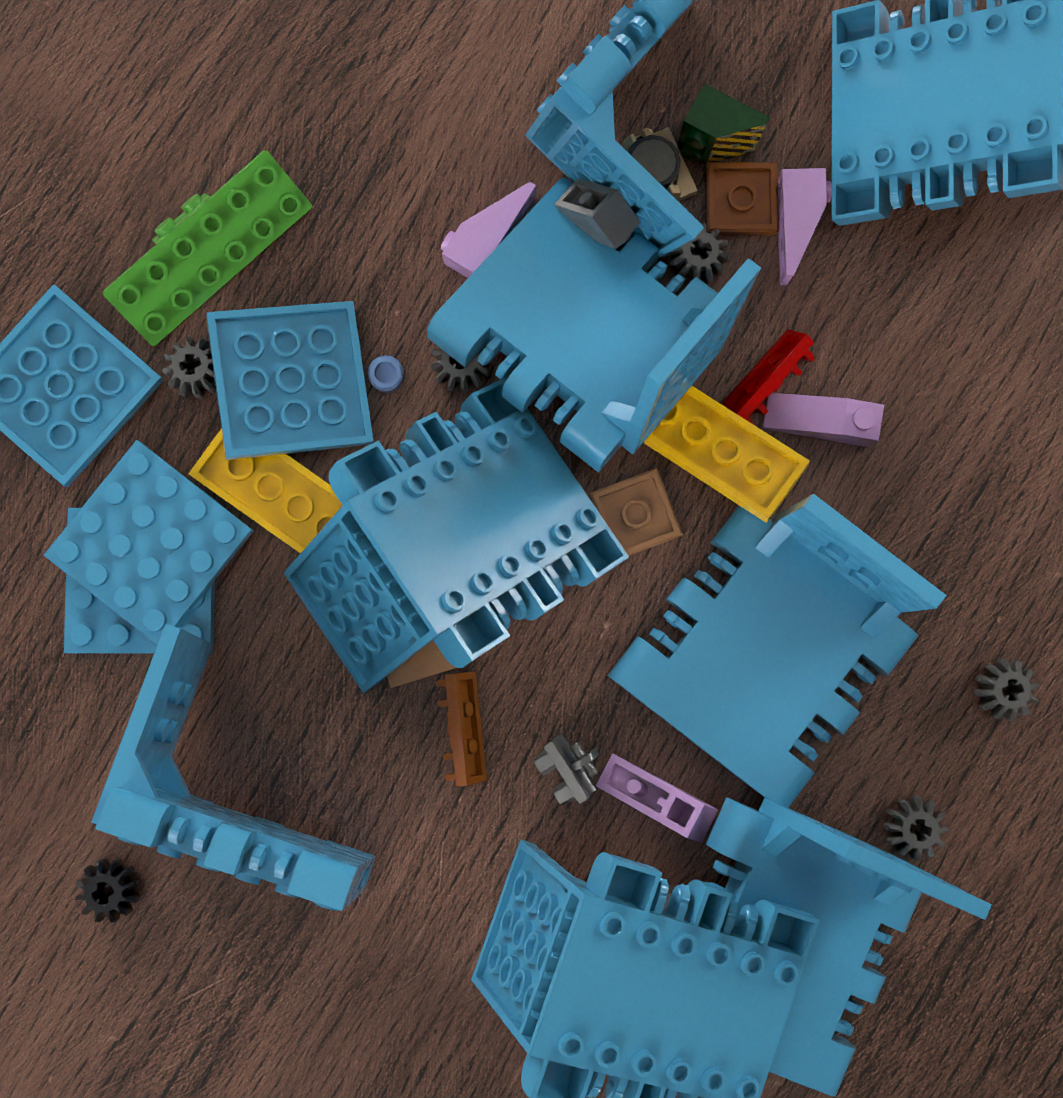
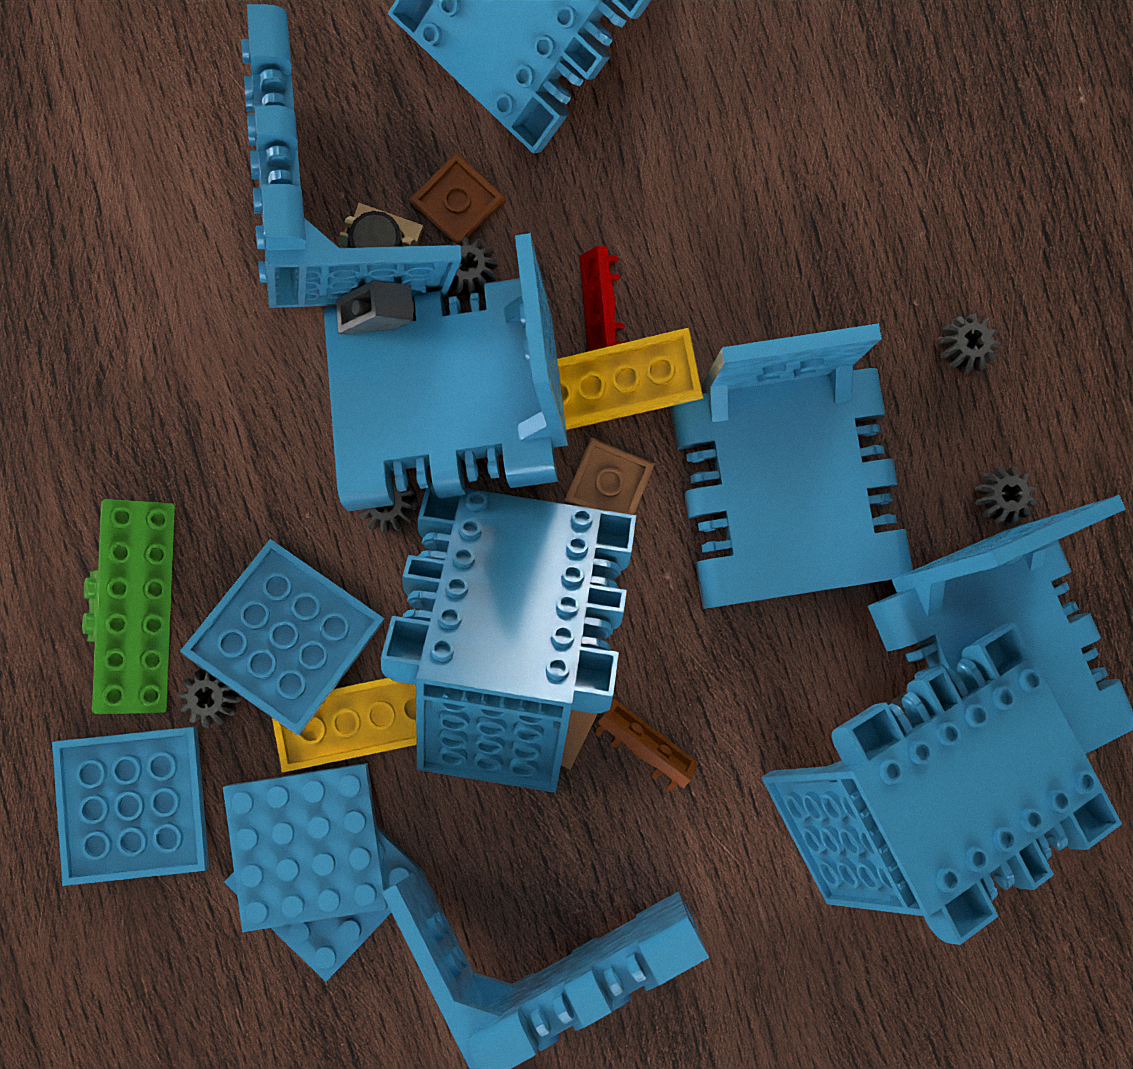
camera: 45 degrees left, 0 degrees up
medium blue tile [368,355,405,393] -> none
lavender slope [441,182,536,278] -> none
dark grey hips [533,733,599,805] -> none
lavender slope [596,753,718,843] -> none
dark green slope [677,83,770,164] -> none
lavender slope [762,393,884,447] -> none
lavender slope [778,168,832,285] -> none

